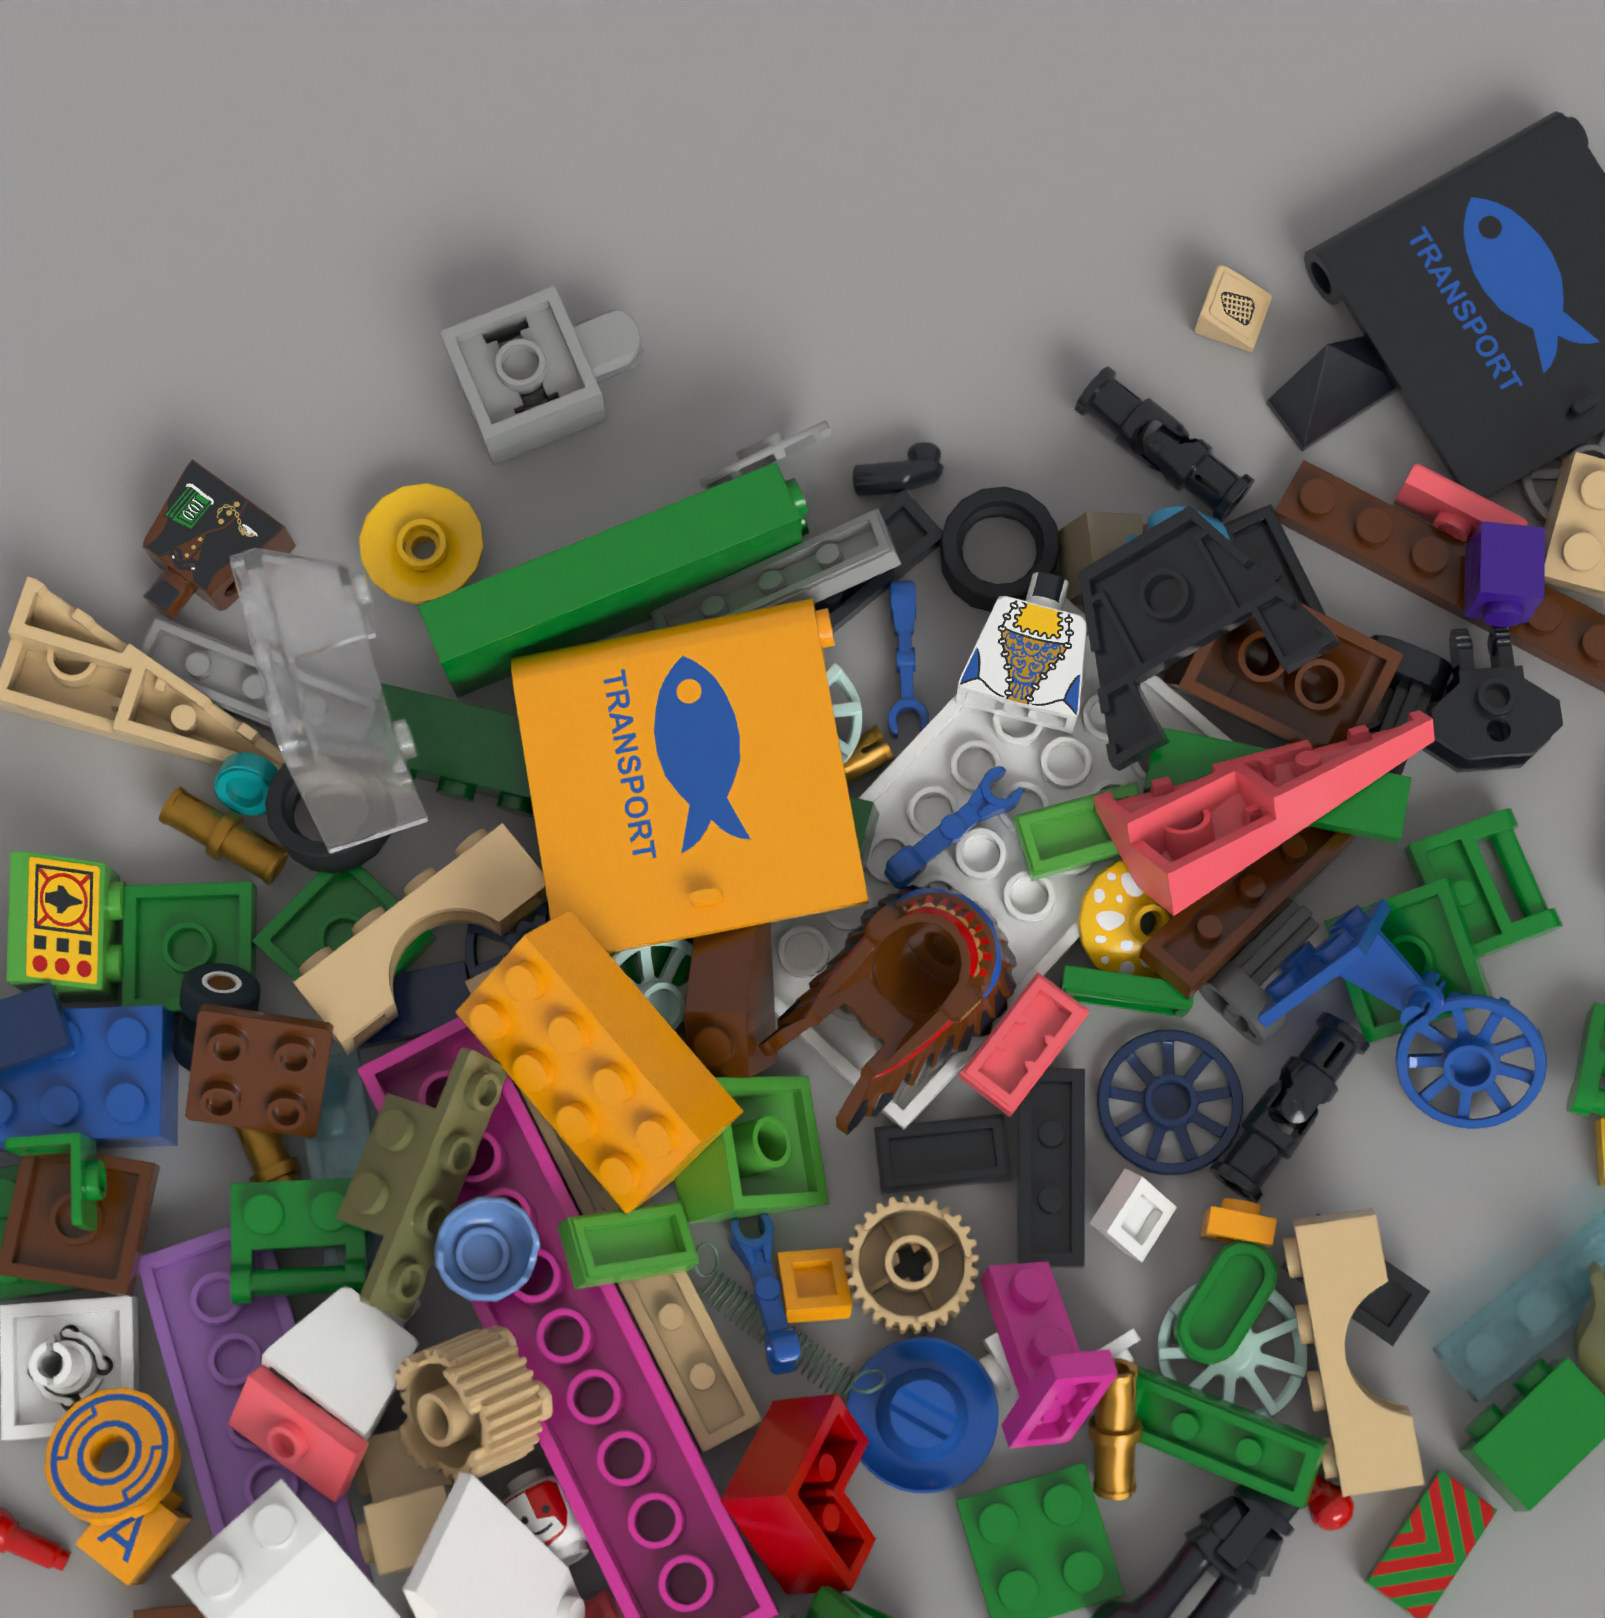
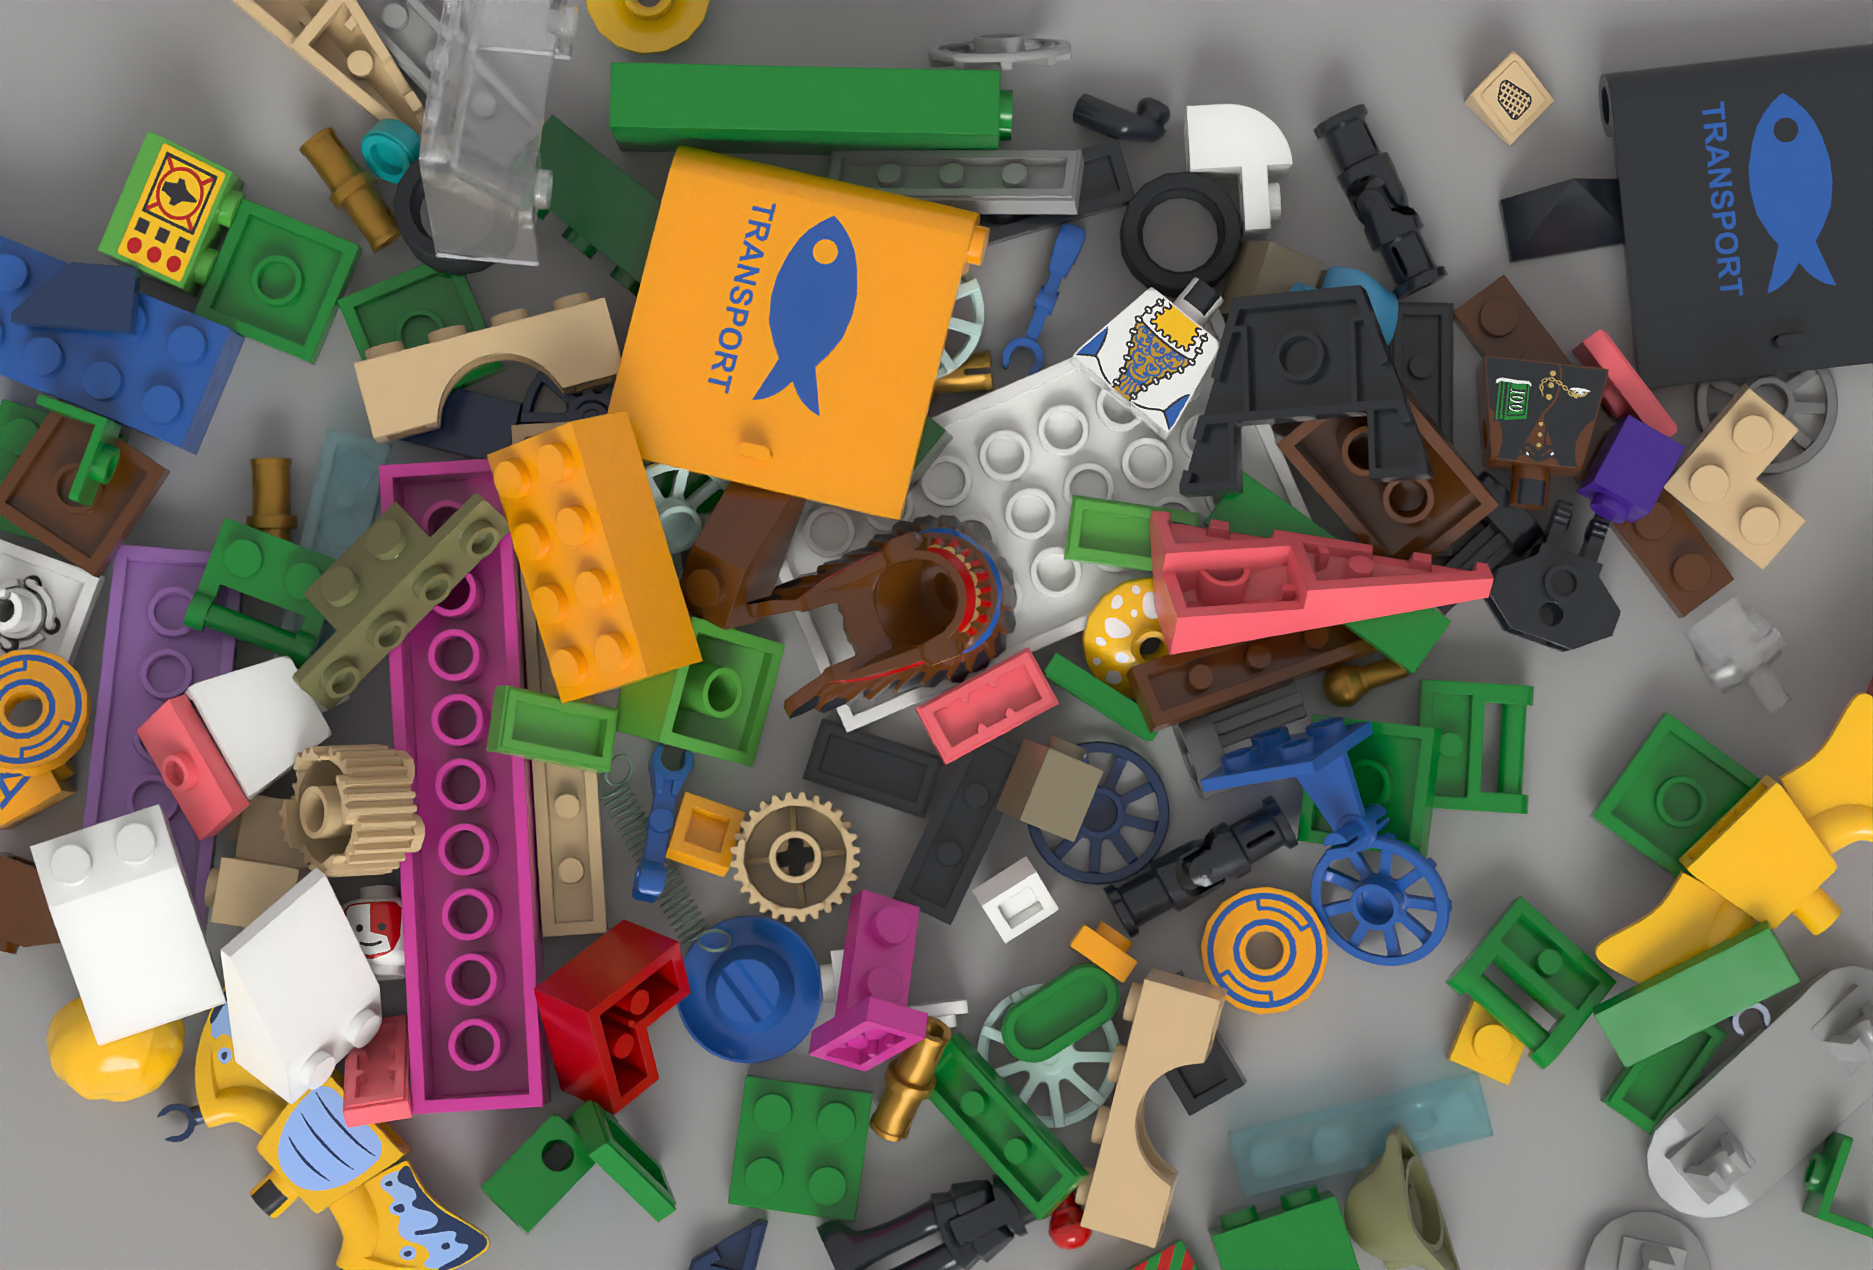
camera: 25 degrees right, 10 degrees up
reddish brown plate [173,963,333,1138] -> none
medium blue hair [434,1196,540,1301] -> none
blue piece [884,766,1023,890] -> none
none -> dark tan brick [995,735,1104,842]
none -> white brick [1183,104,1293,240]
none -> light orange tile [1199,886,1329,1015]
none -> pearl gold piece [1323,657,1418,707]
none -> torso [1476,355,1609,510]

